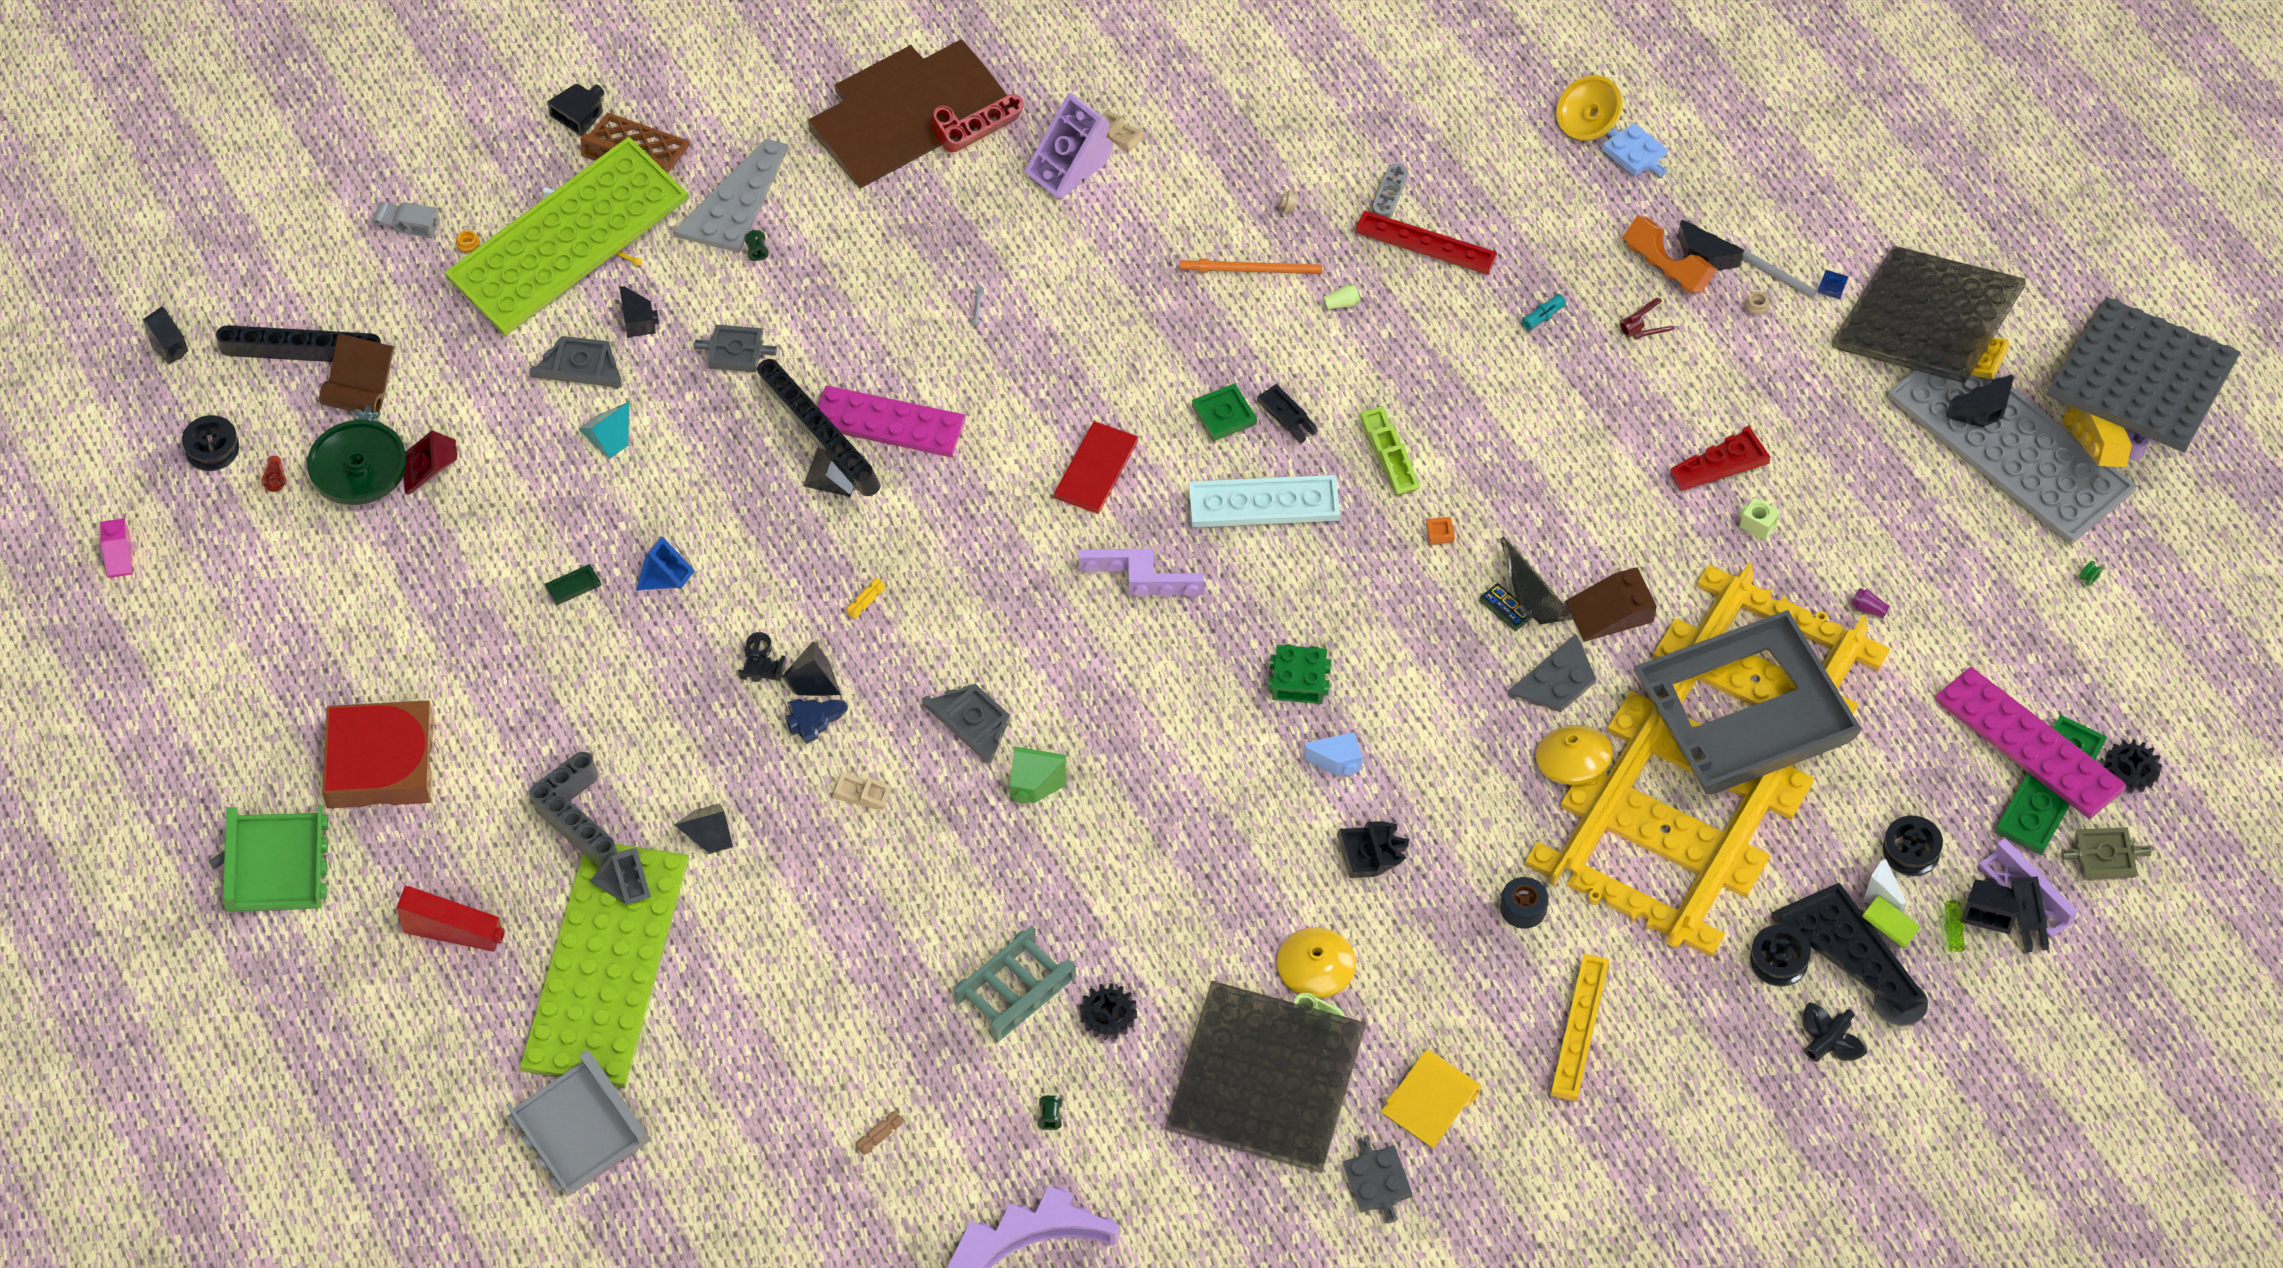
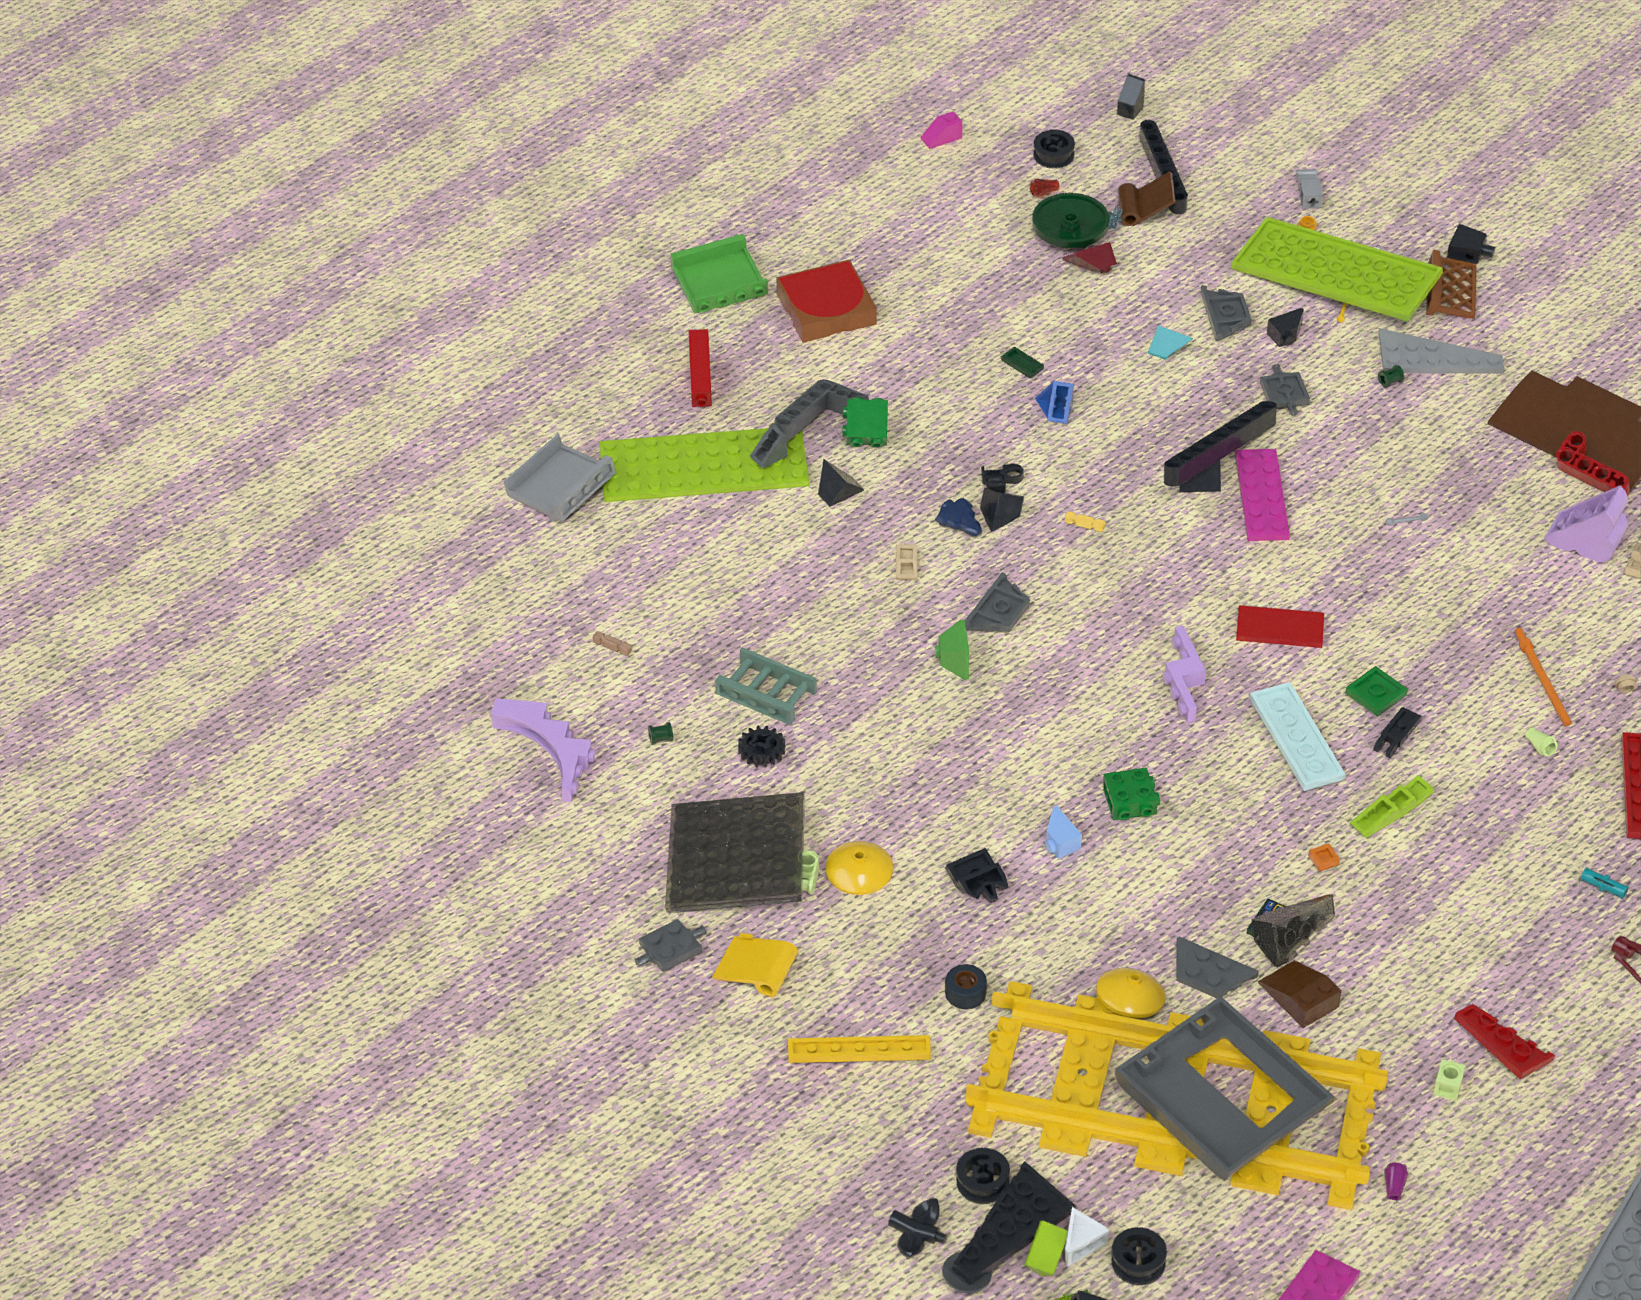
camera: 75 degrees right, 10 degrees down
none -> green brick [842,397,888,448]

